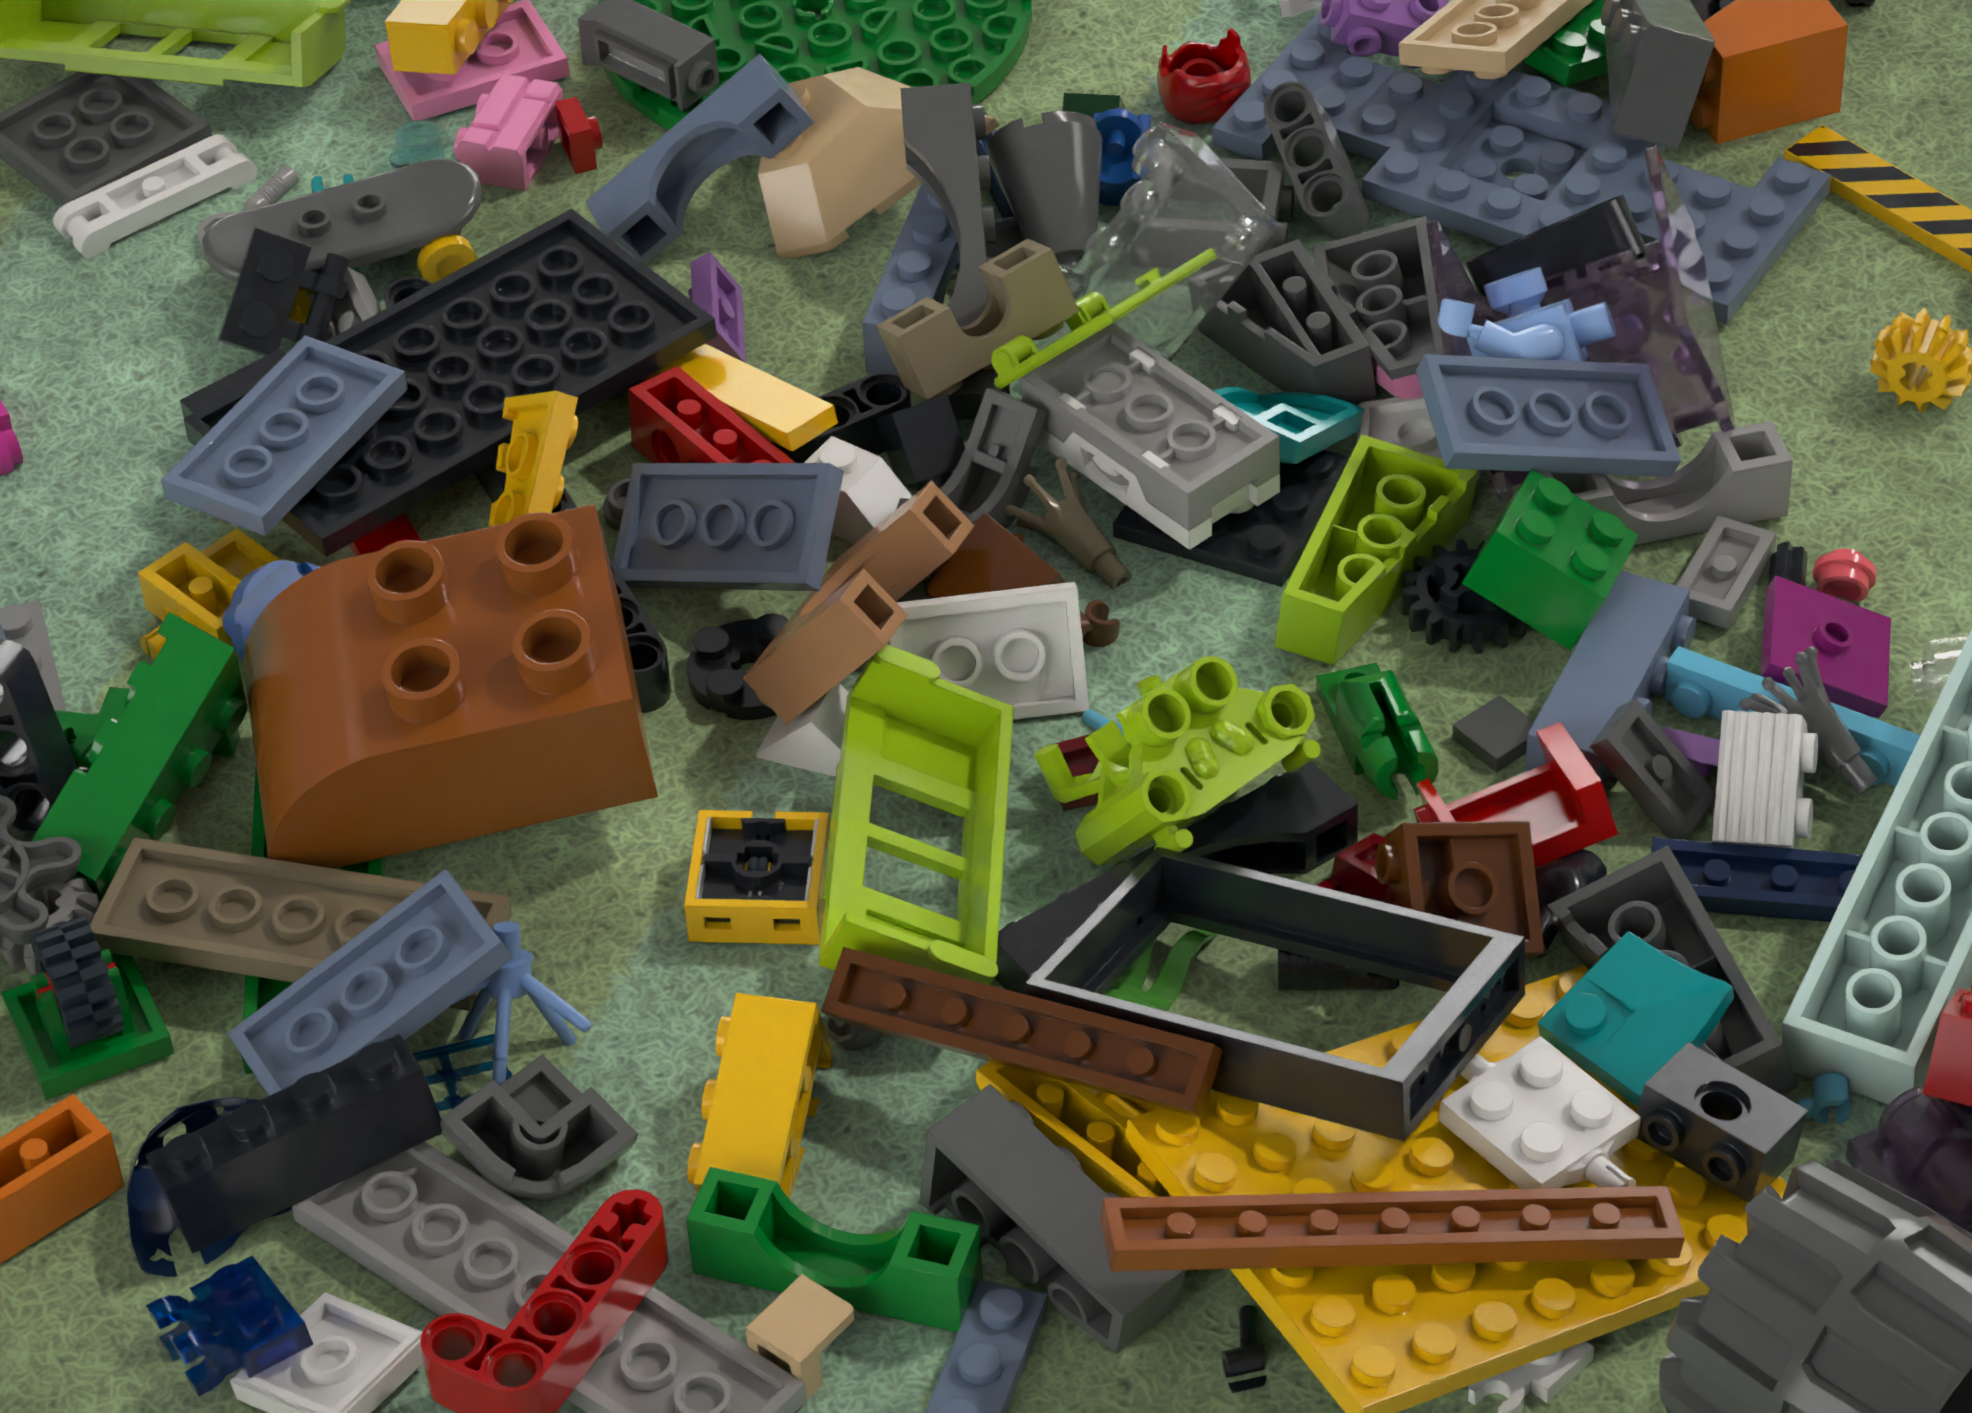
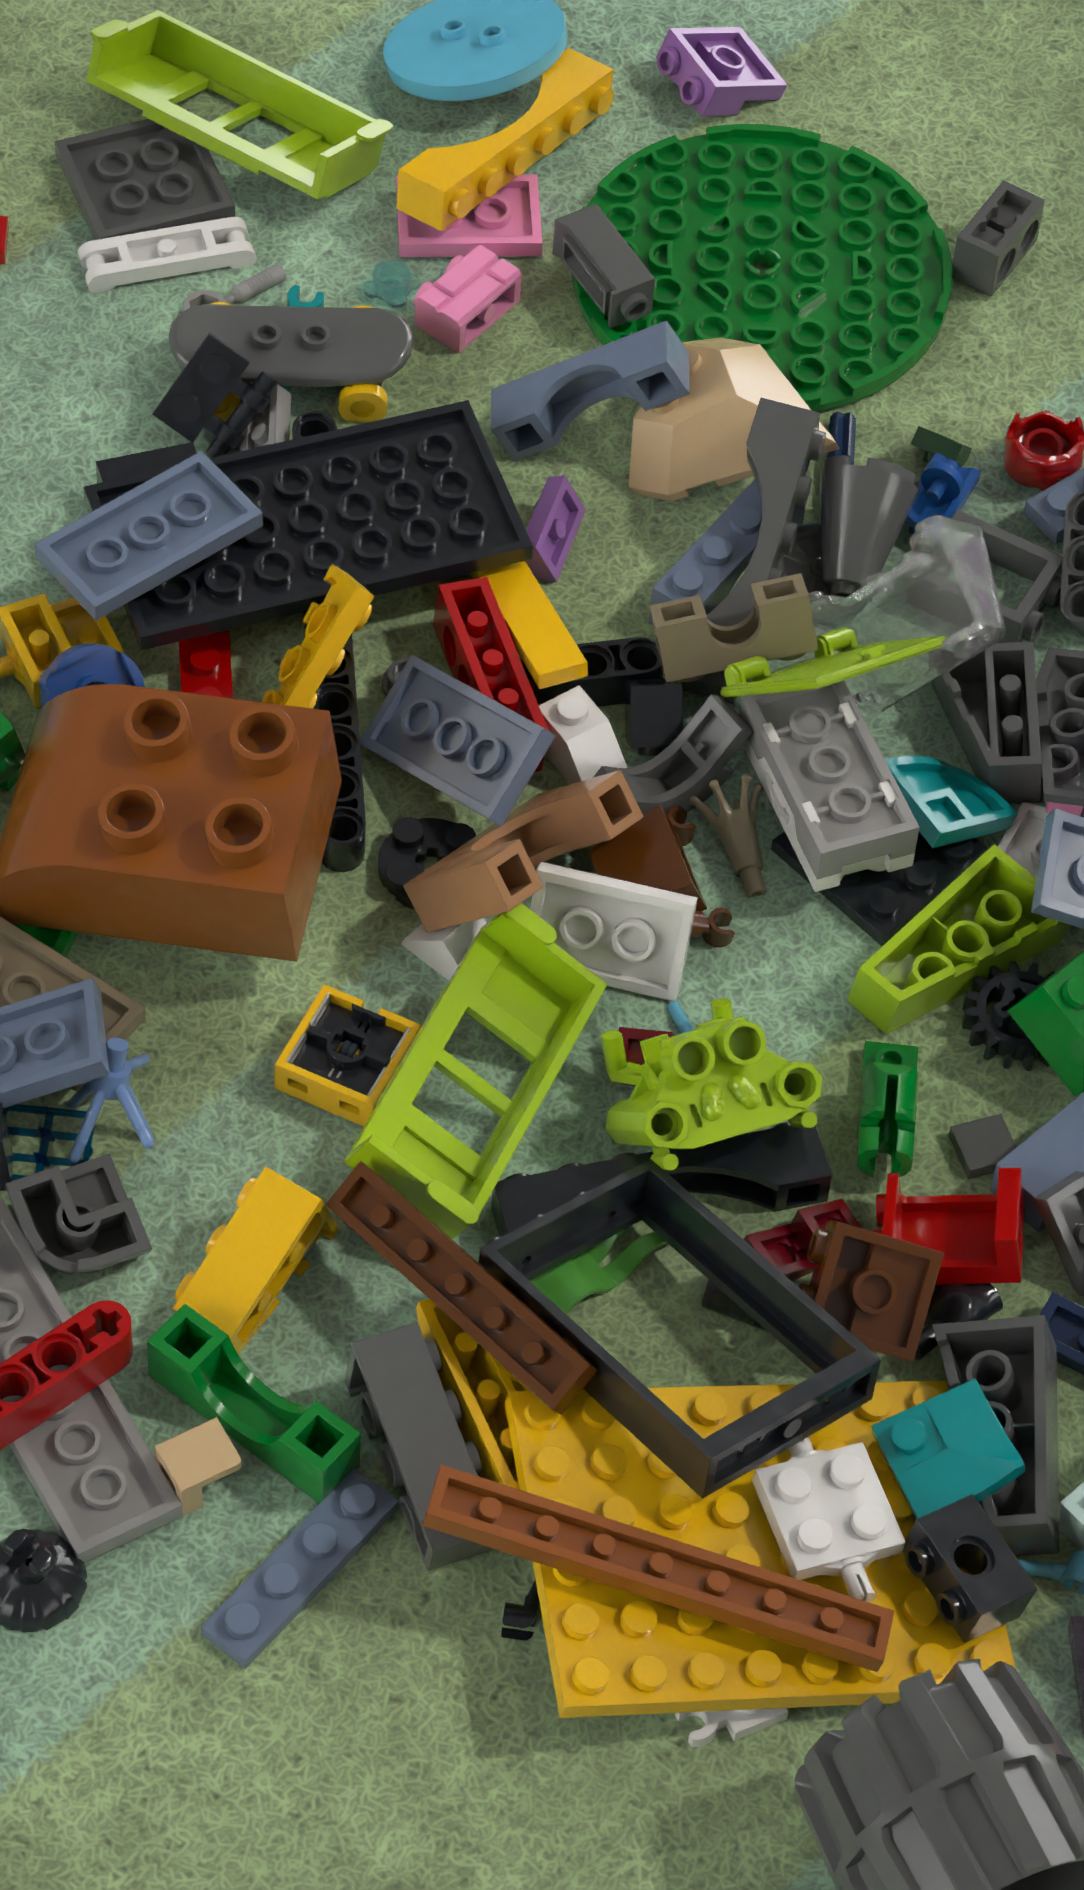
camera: 15 degrees right, 10 degrees up
red plate [555,96,603,174] -> none

